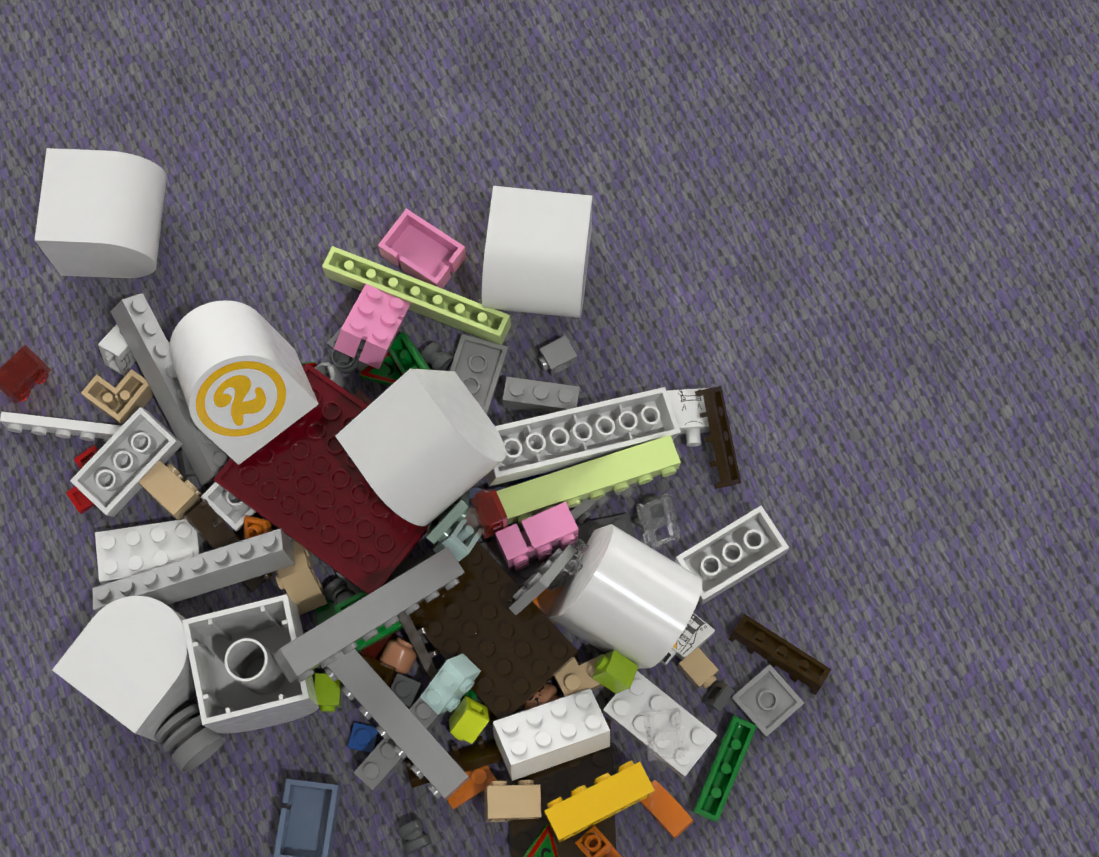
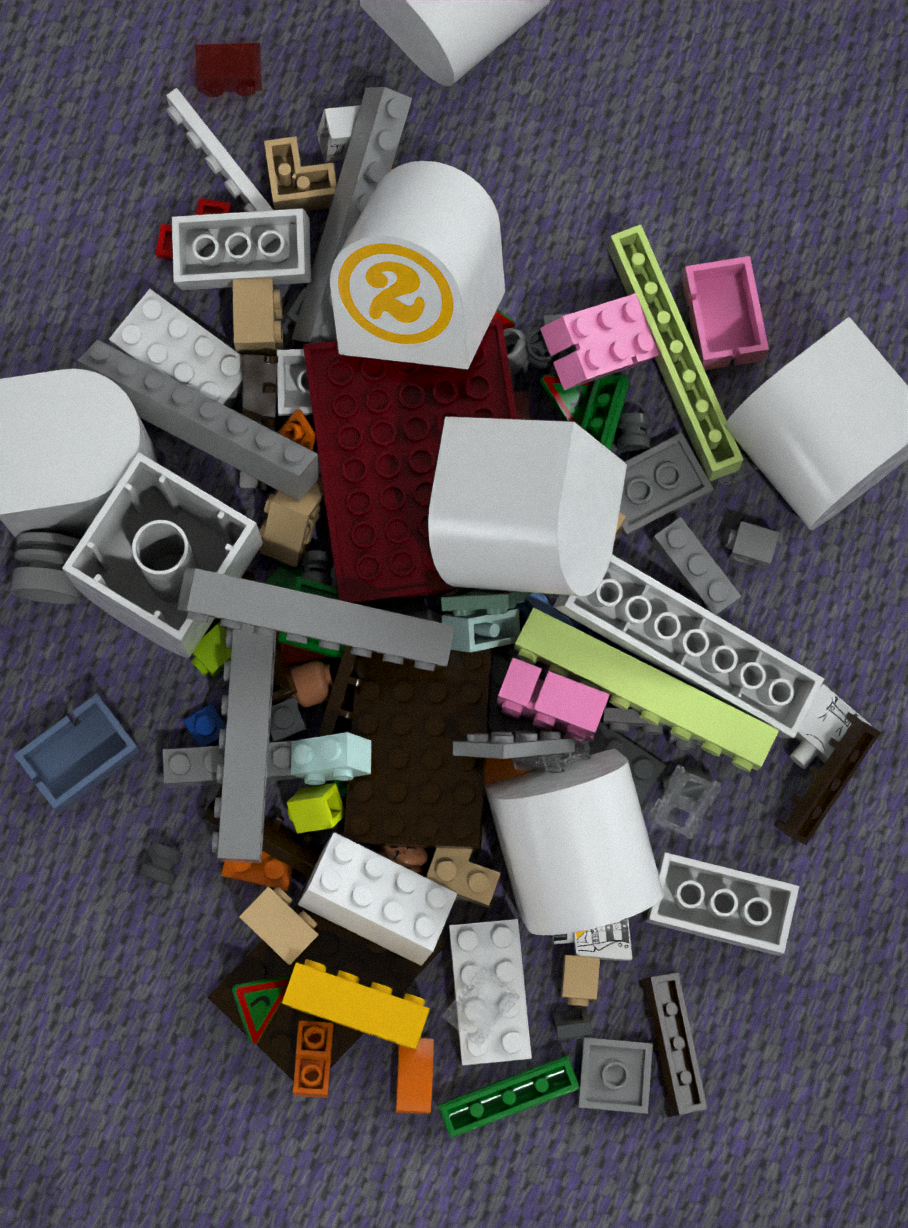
camera: 40 degrees right, 5 degrees up
clear red brick [471,489,508,538] -> none
lime brick [592,650,639,694] -> none

